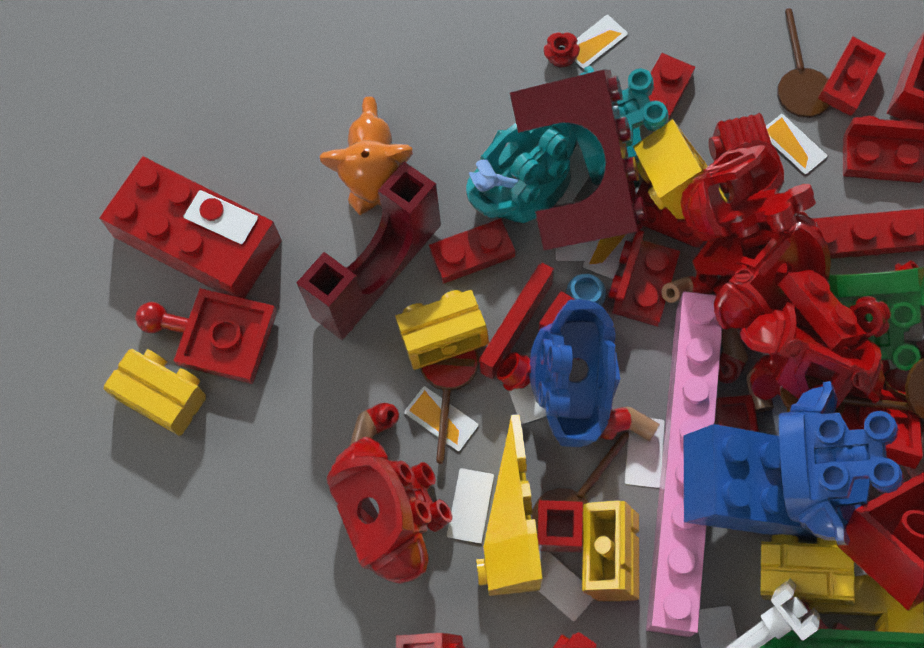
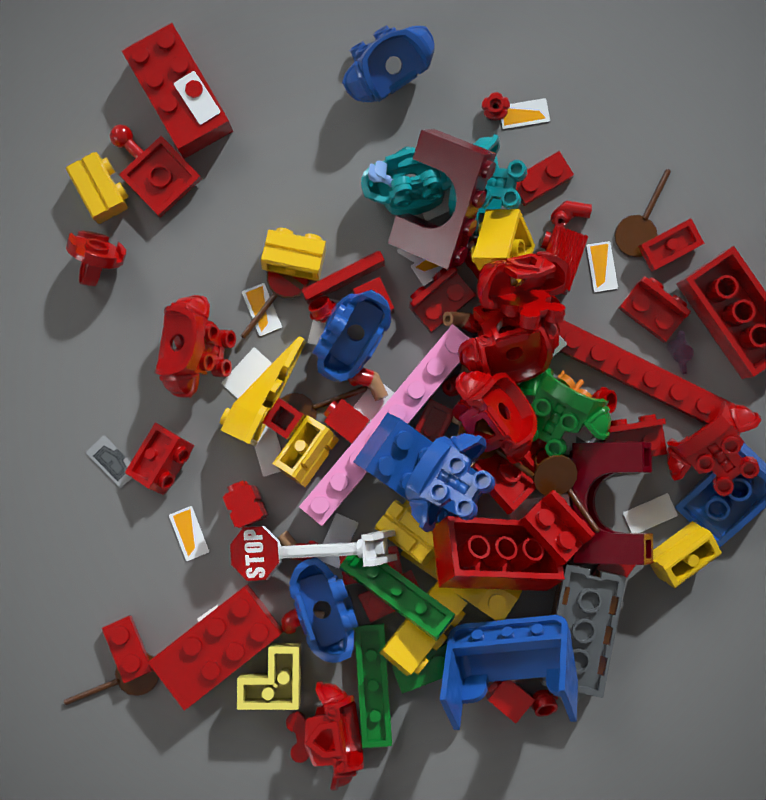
camera: 25 degrees right, 15 degrees up
dark red arch [296,161,441,341] -> none
orange animal [319,96,413,215] -> none
arm [349,403,399,446] -> none
red plate [429,218,515,284] -> none
dark azure plate [566,274,606,306] -> none
red plate [778,269,866,350] -> none
red plate [849,296,891,338] -> none
none -> red tile [66,230,126,287]
none -> red brick [323,399,370,444]
none -> blue piece [342,25,435,102]
none -> red arm [551,201,592,227]

